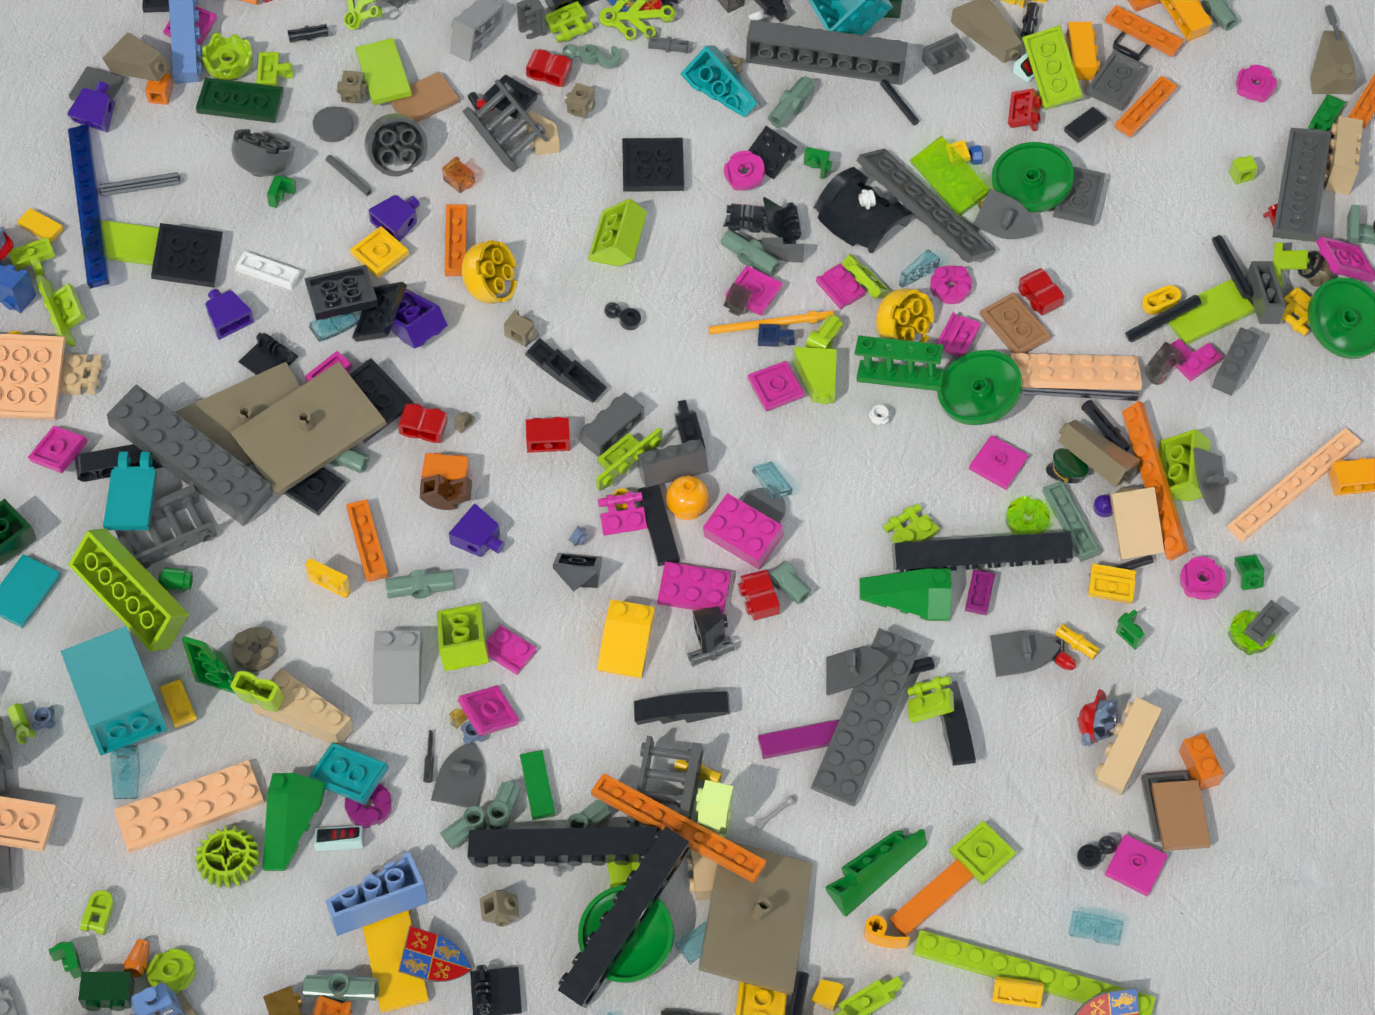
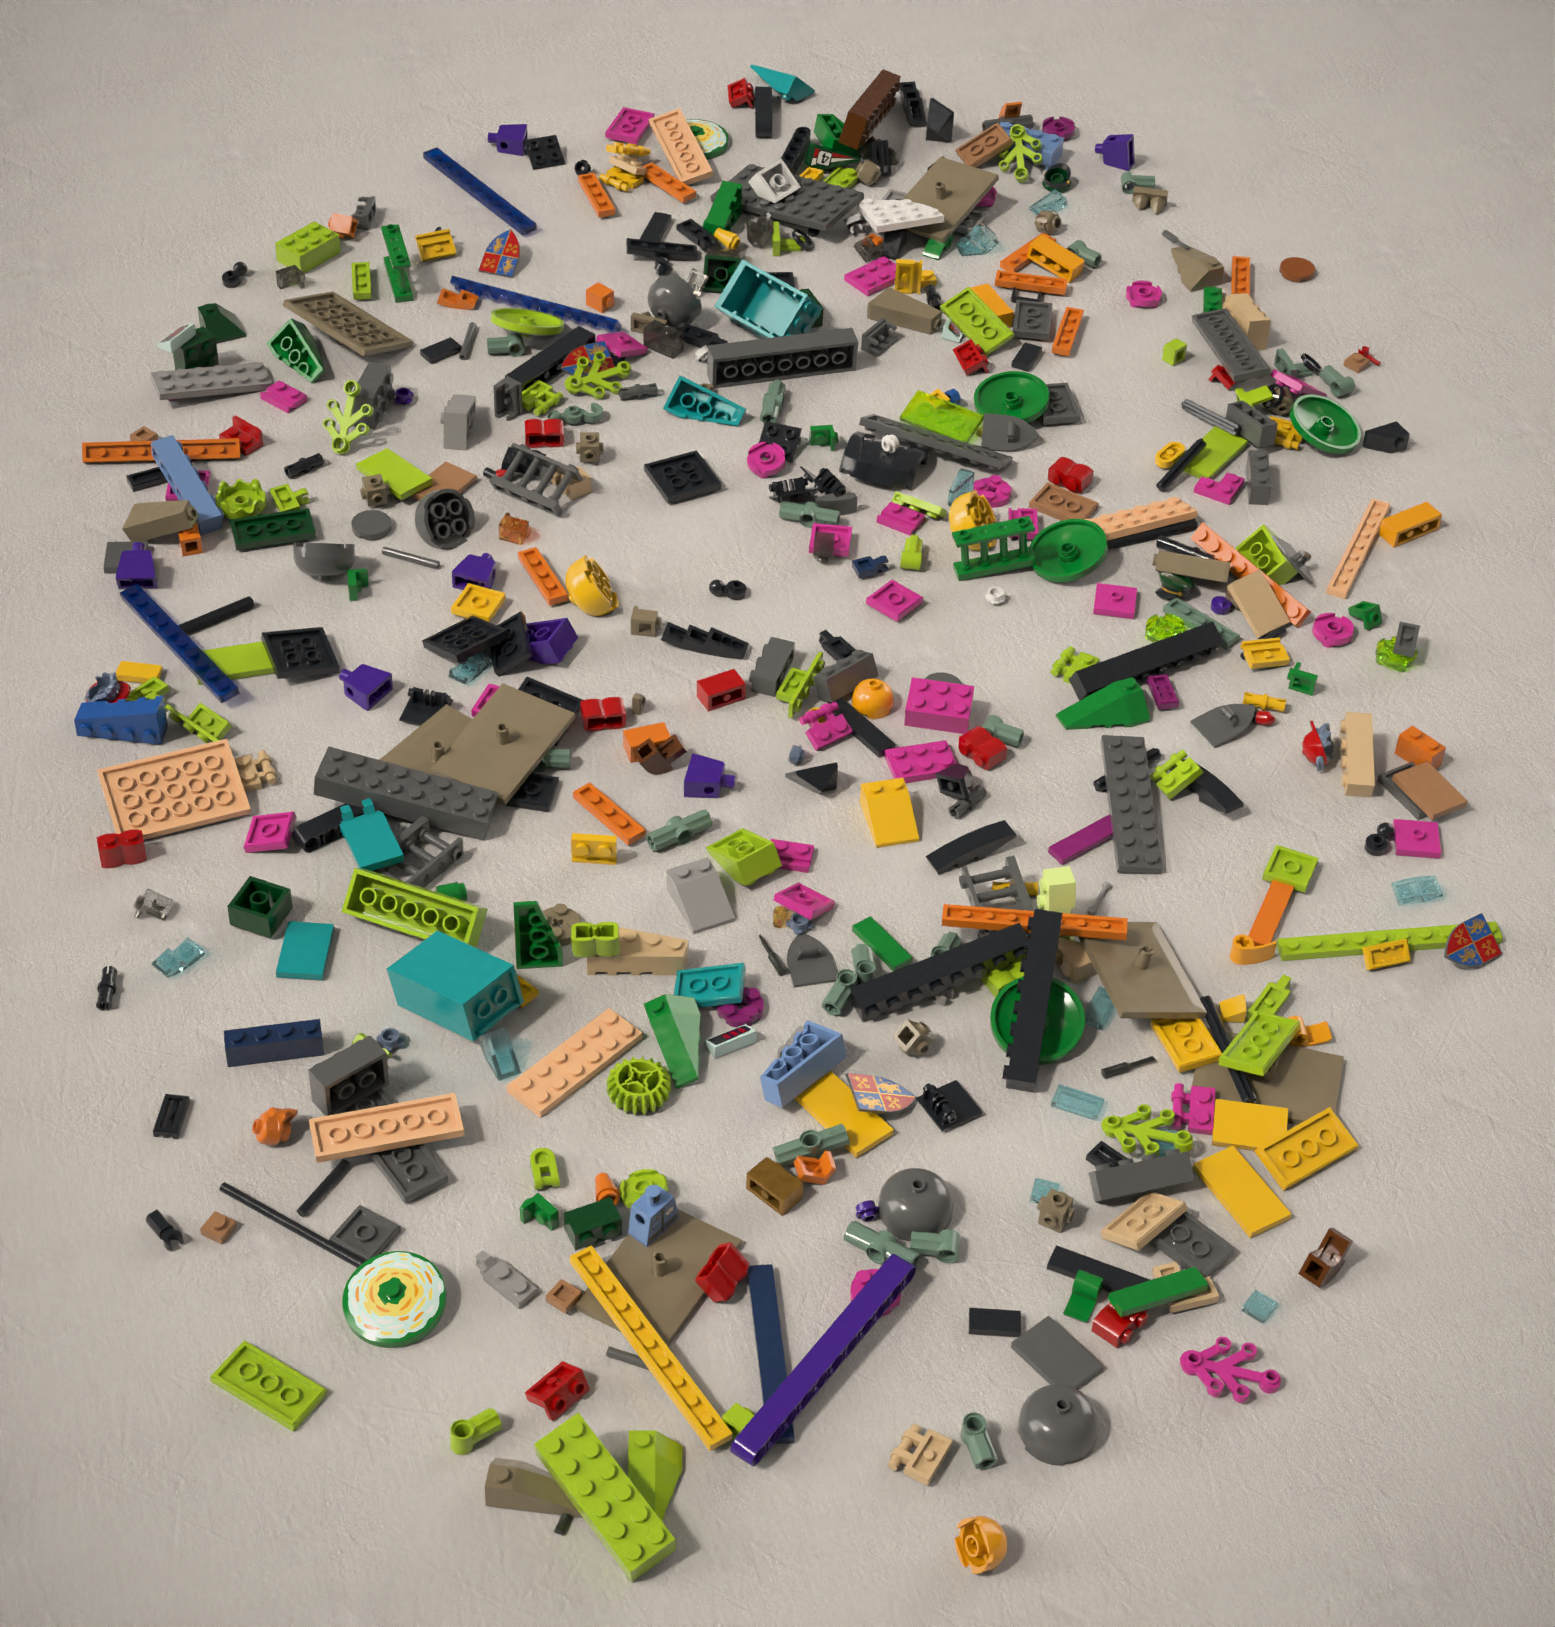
camera: 25 degrees left, 15 degrees down
white tile [235,251,301,290] -> none
lime slope [588,198,647,267] -> none
light orange bar [708,310,834,335] -> none
clear light blue tile [752,461,793,499] -> none
lime slope [793,347,837,404] -> none
green wedge [825,829,927,917] -> none
dark grey shield [826,647,888,696] -> none
black bar [880,79,919,126] -> none
clear smoke leg [1145,341,1186,385] -> none

